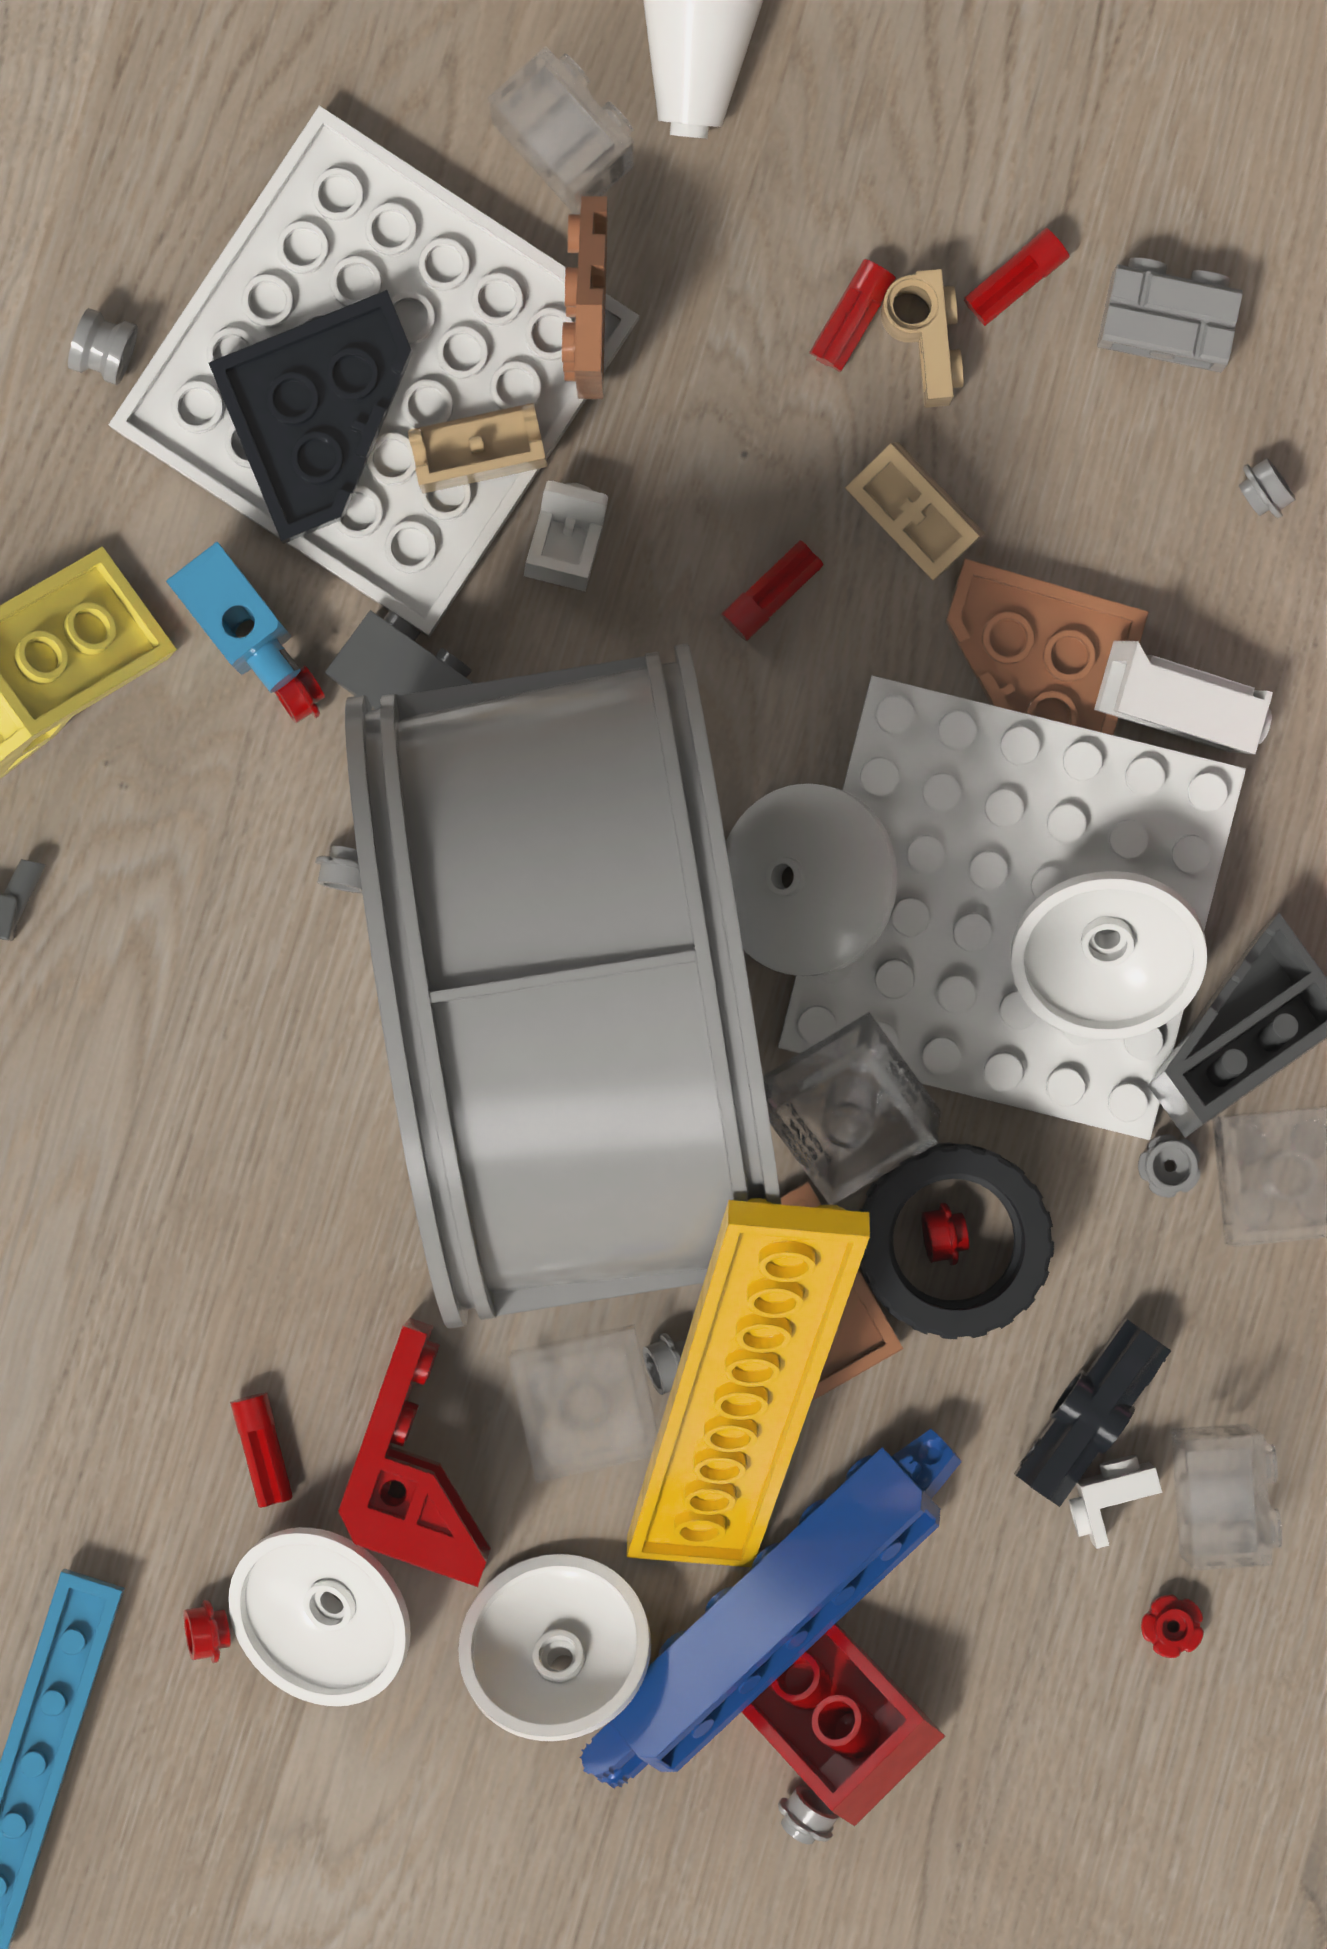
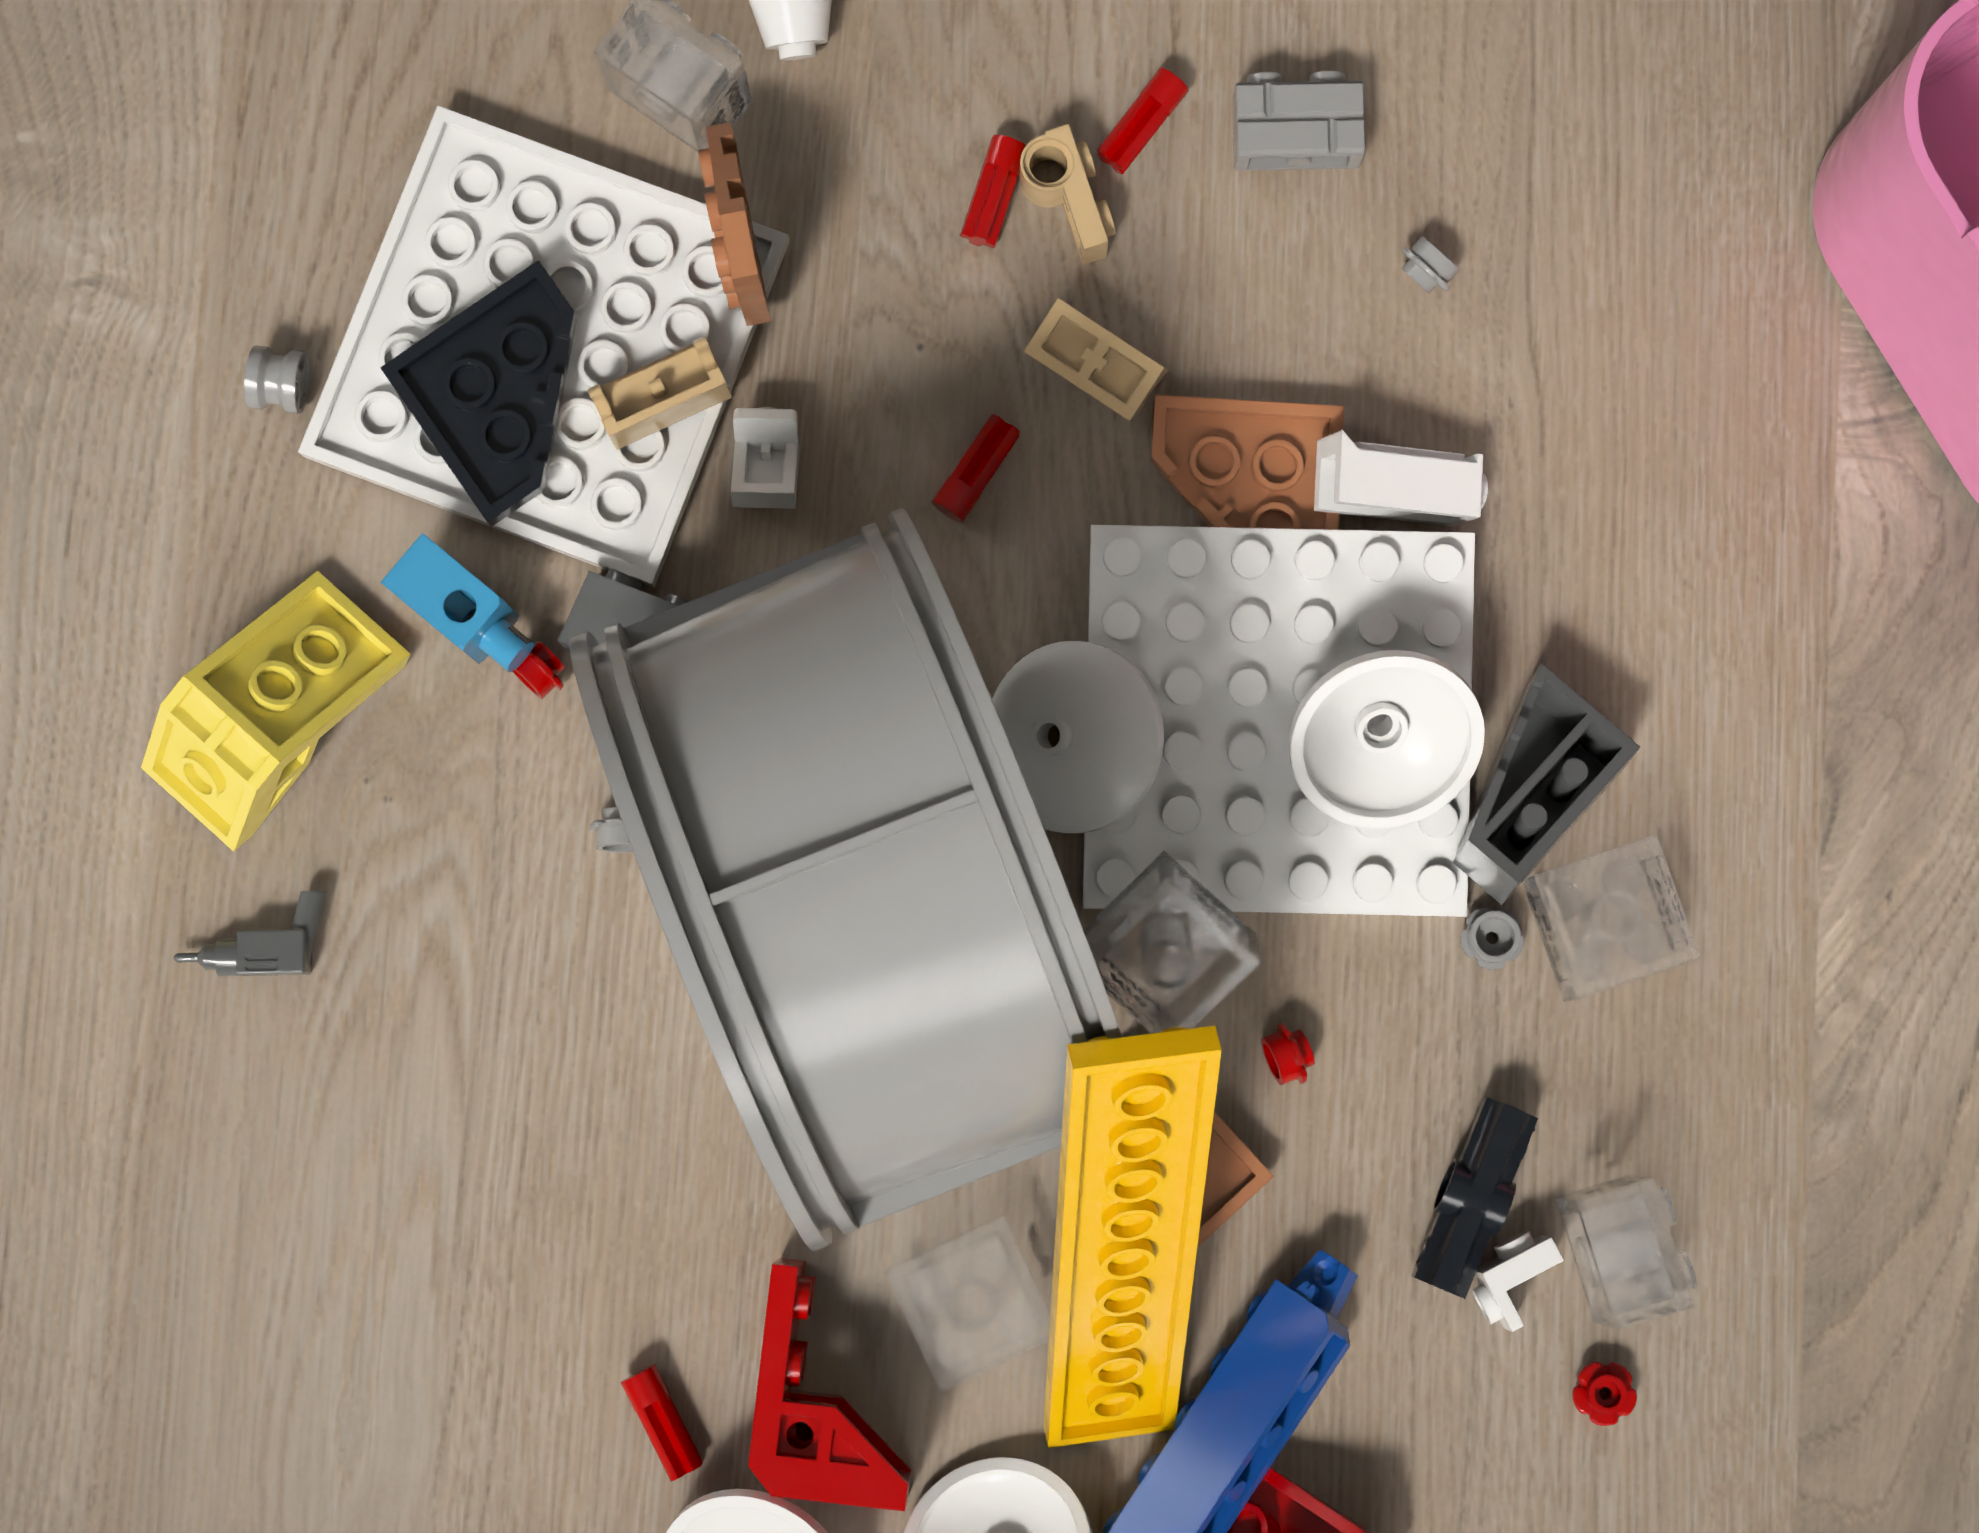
camera: 10 degrees left, 5 degrees down
light grey plate [643,1333,685,1395] -> none
black tyre [859,1142,1054,1340] -> none

